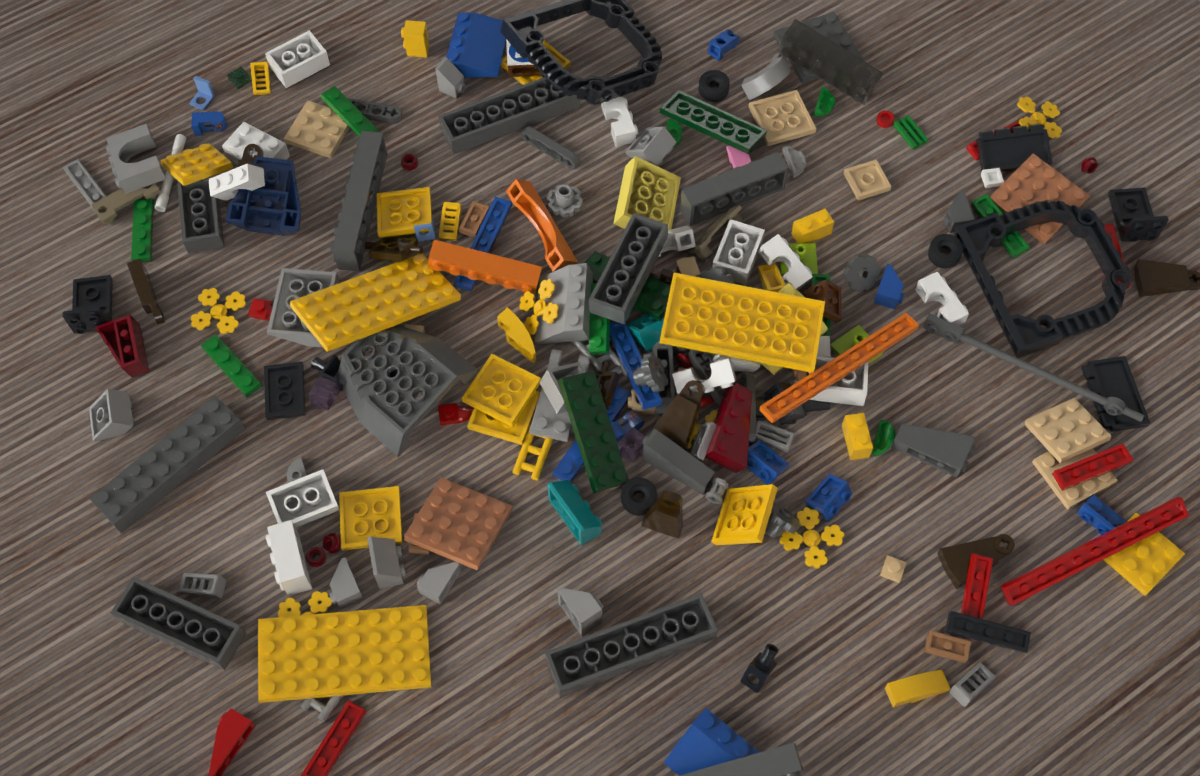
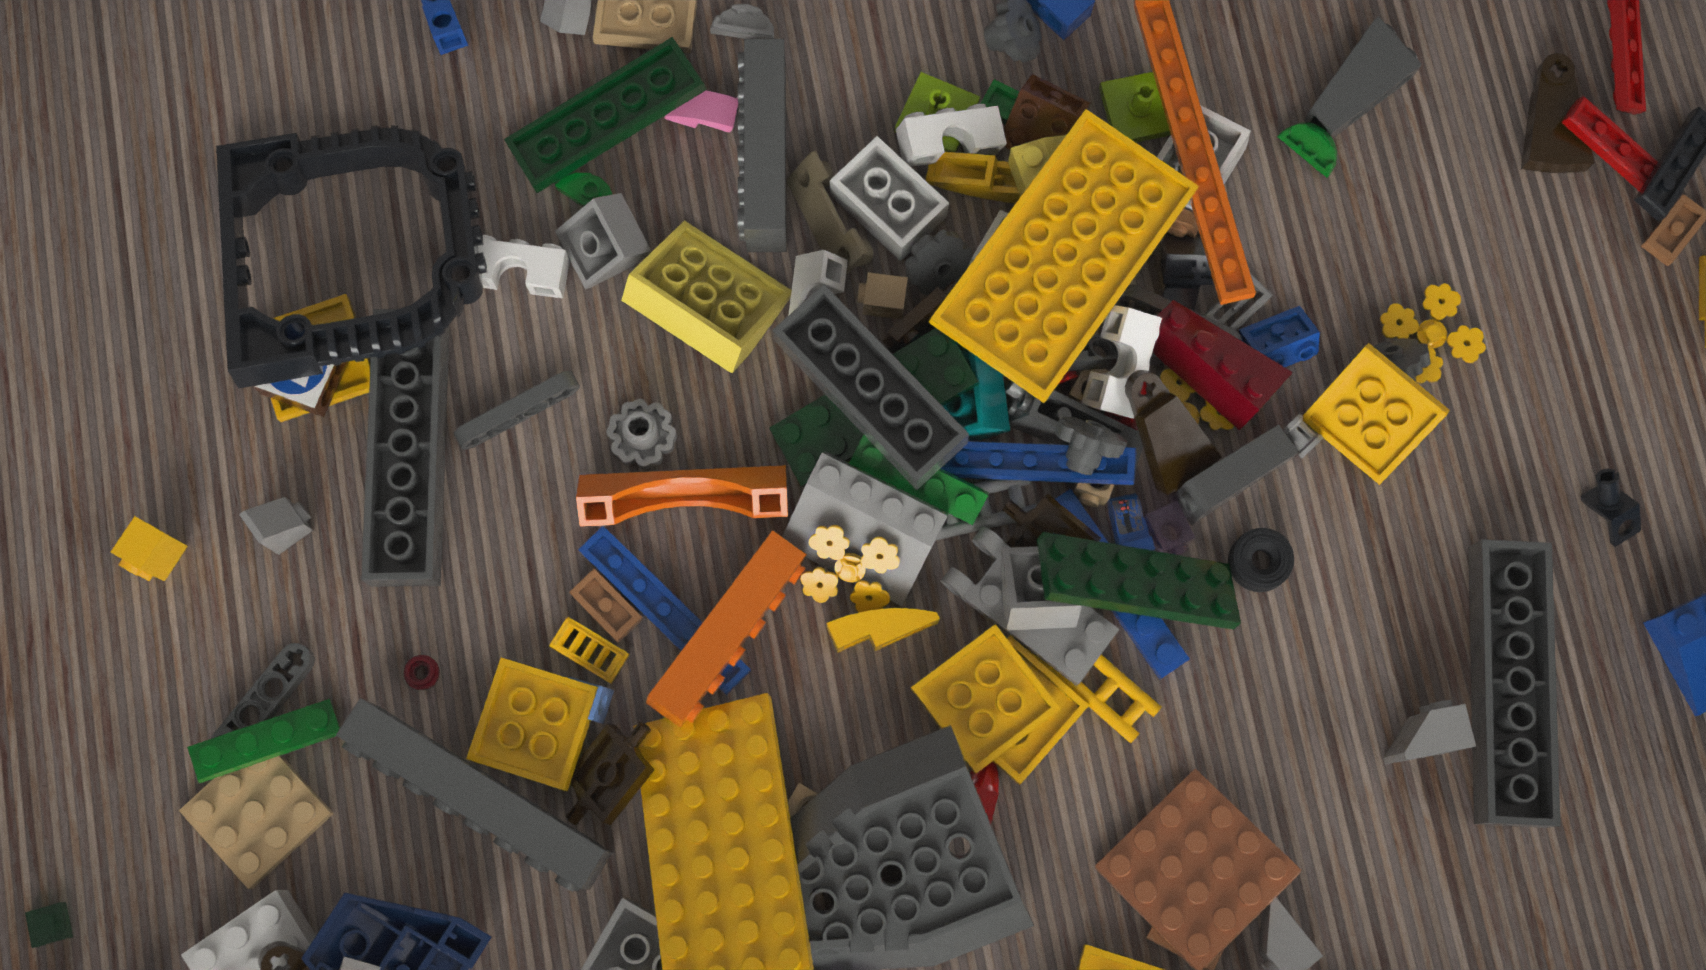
camera: 70 degrees left, 15 degrees up
yellow slope [250,61,271,95] -> none
white brick [265,30,330,88] -> none
blue slope [446,12,507,78] -> none
teal slope [547,480,603,546] -> none
dark brown piece [641,491,683,538] -> none
light grey tile [690,422,717,461] -> none
black tyre [698,70,730,102] -> none
yellow brick [791,208,834,243] -> none
blue bracket [805,473,852,521] -> none
yellow brick [842,413,873,460] -> none
tan plate [880,555,907,583] -> none

